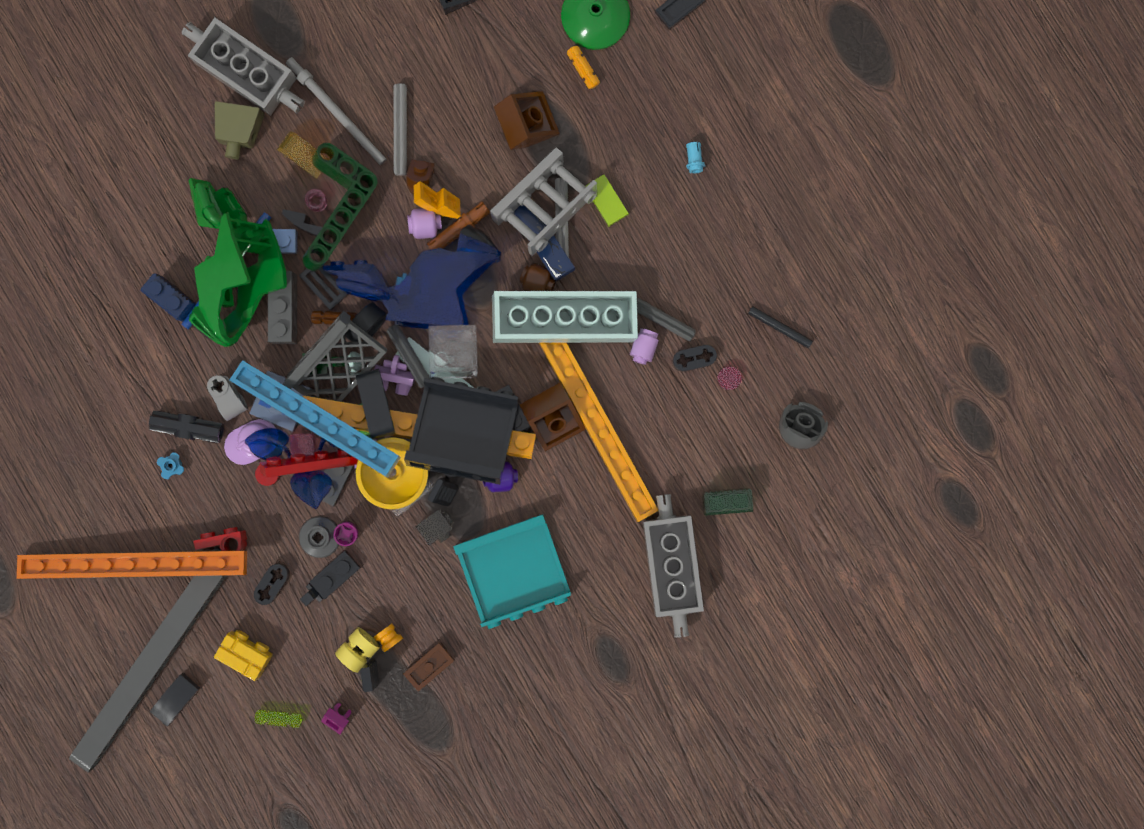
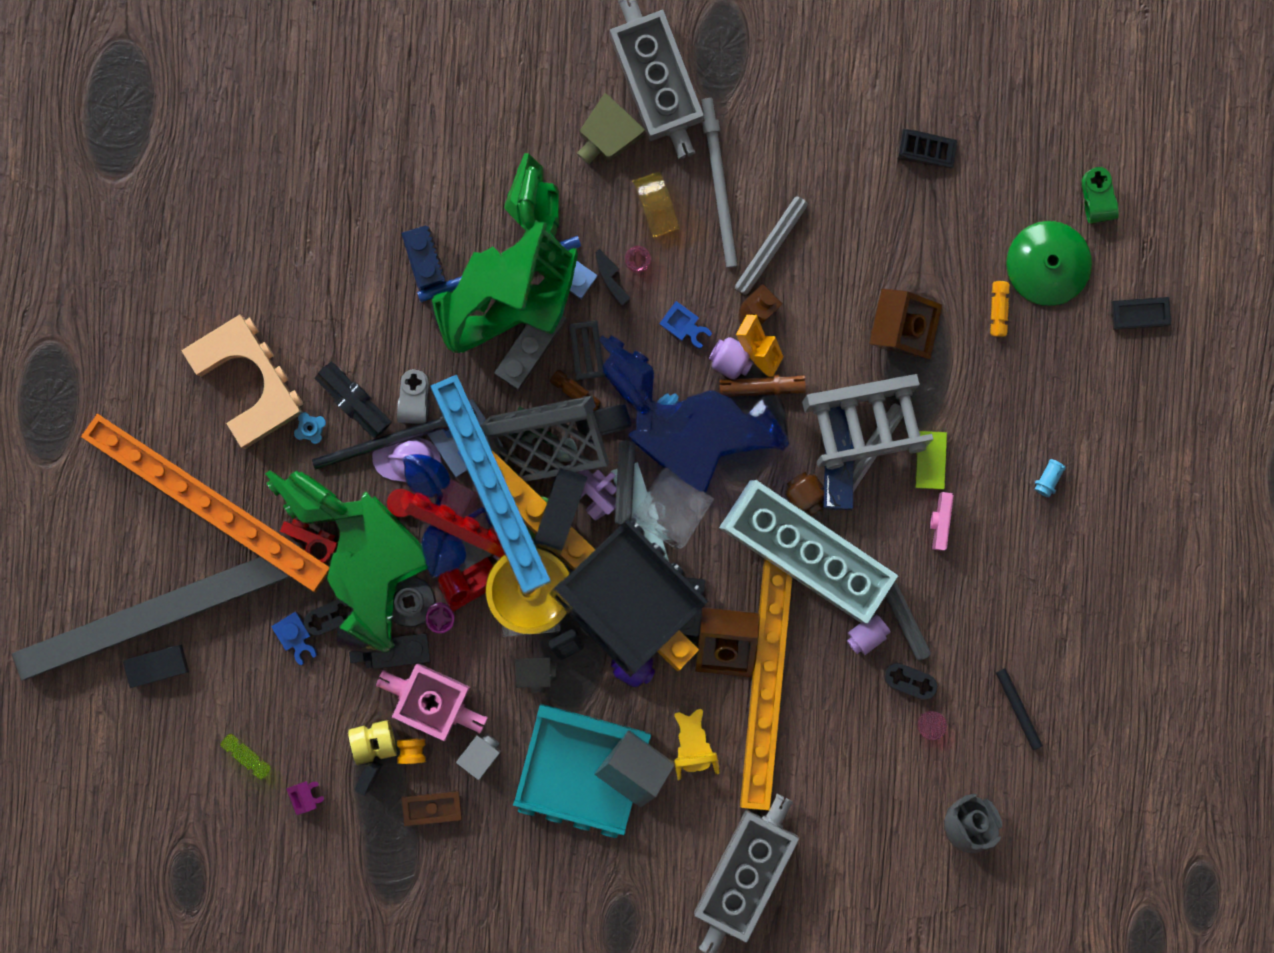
camera: 25 degrees right, 0 degrees up
yellow brick [214,630,273,681] -> none
dark green beam [303,143,378,271] -> none
clear green brick [702,488,753,516] -> none
none -> light nougat arch [181,314,303,449]
none -> green piece [265,470,435,653]
none -> blue plate [271,611,318,665]
none -> black bar [312,407,477,470]
none -> bright pink brick [376,663,488,741]
none -> red plate [438,557,494,612]
none -> light grey brick [456,733,501,780]
none -> dark grey slope [594,730,675,808]
none -> blue plate [659,301,712,349]
none -> yellow hair [674,709,720,780]
none -> bright pink plate [930,492,954,551]

